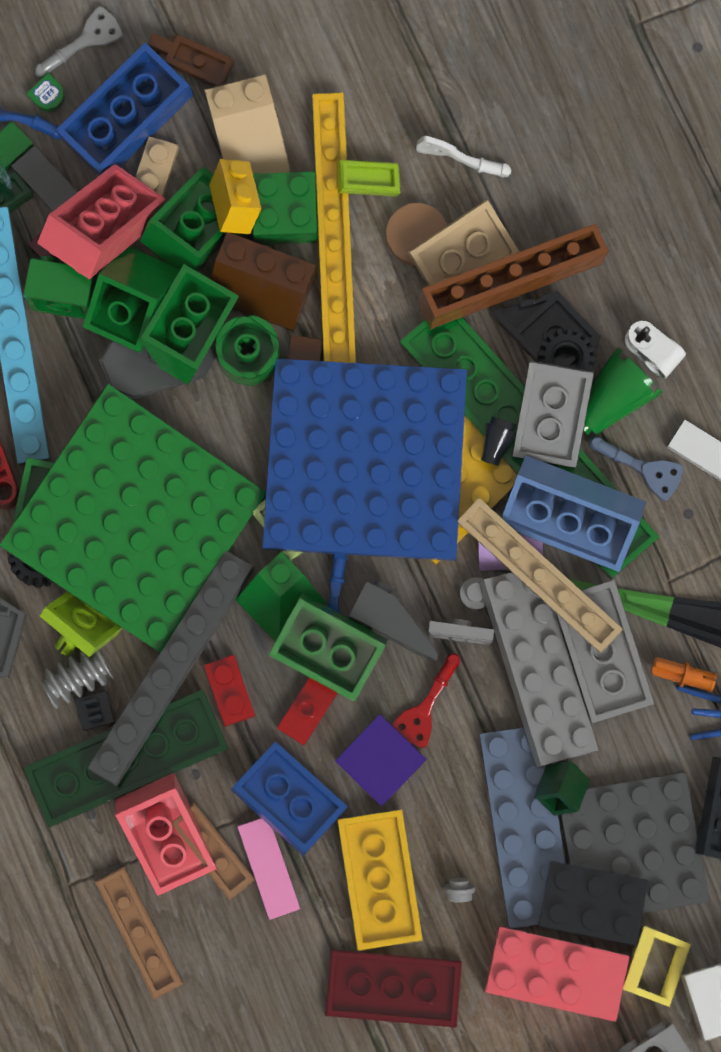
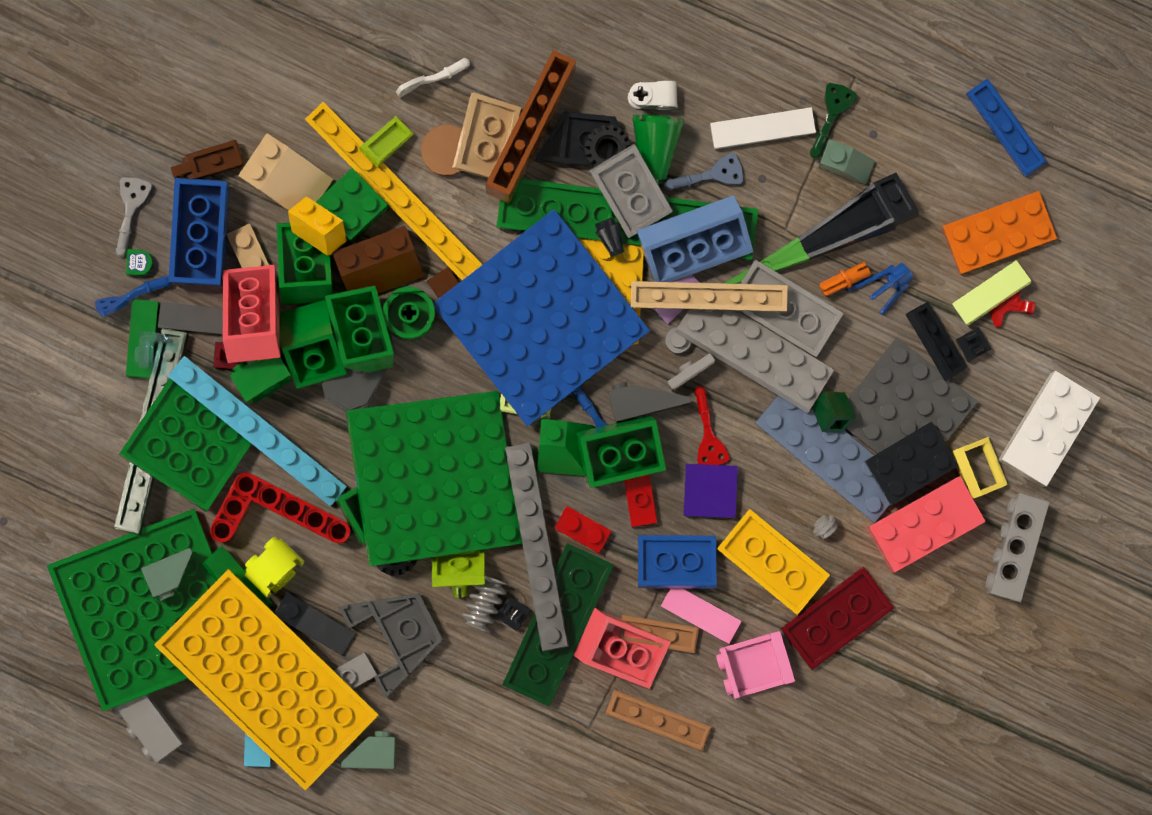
camera: 45 degrees left, 5 degrees up
none -> bright pink panel [716,631,795,699]

